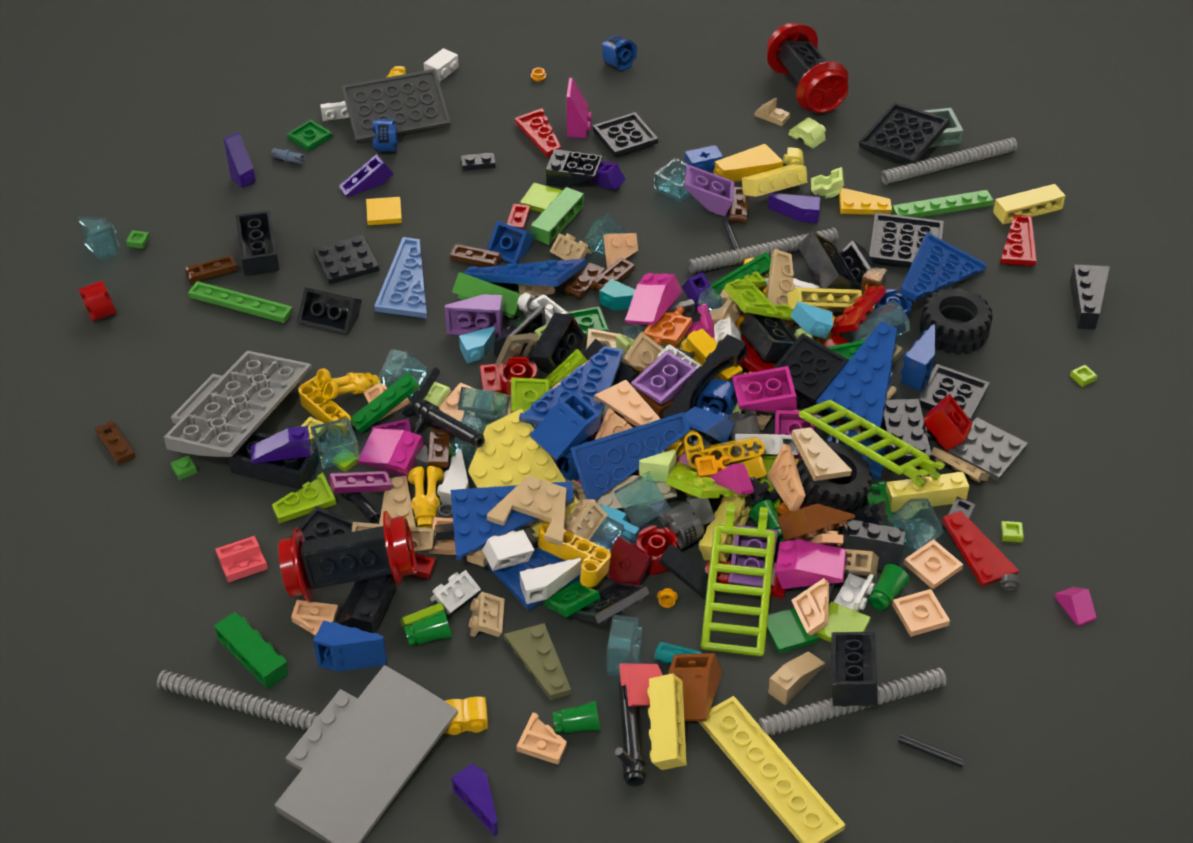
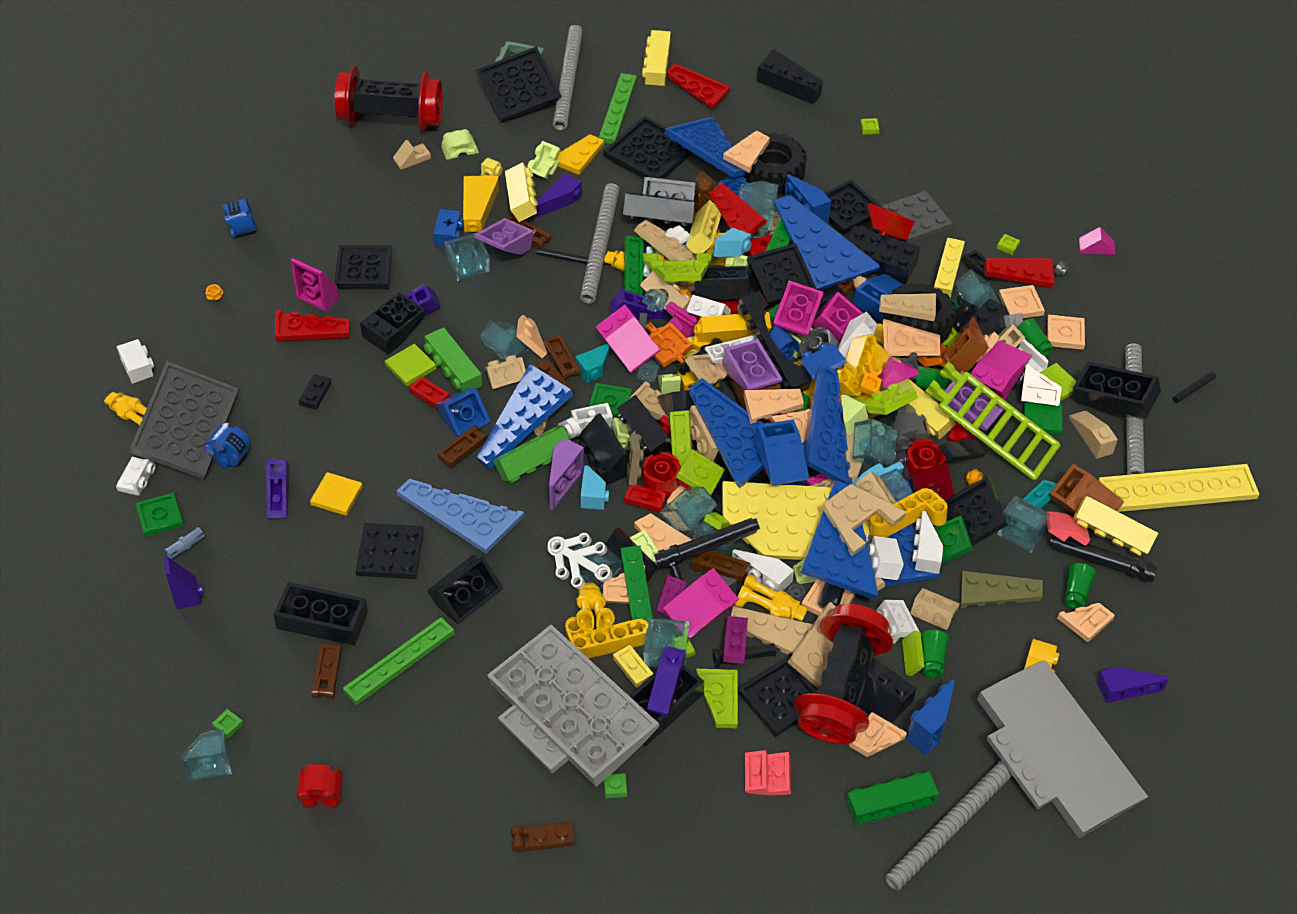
camera: 65 degrees left, 5 degrees up
lime bar [799,400,945,487] -> none
tan wing [931,447,991,483] -> none
none -> white plant [548,533,612,589]
none -> lime tile [703,512,729,530]
none -> light nougat wing [723,131,770,173]
none -> light grey plate [1004,313,1023,328]

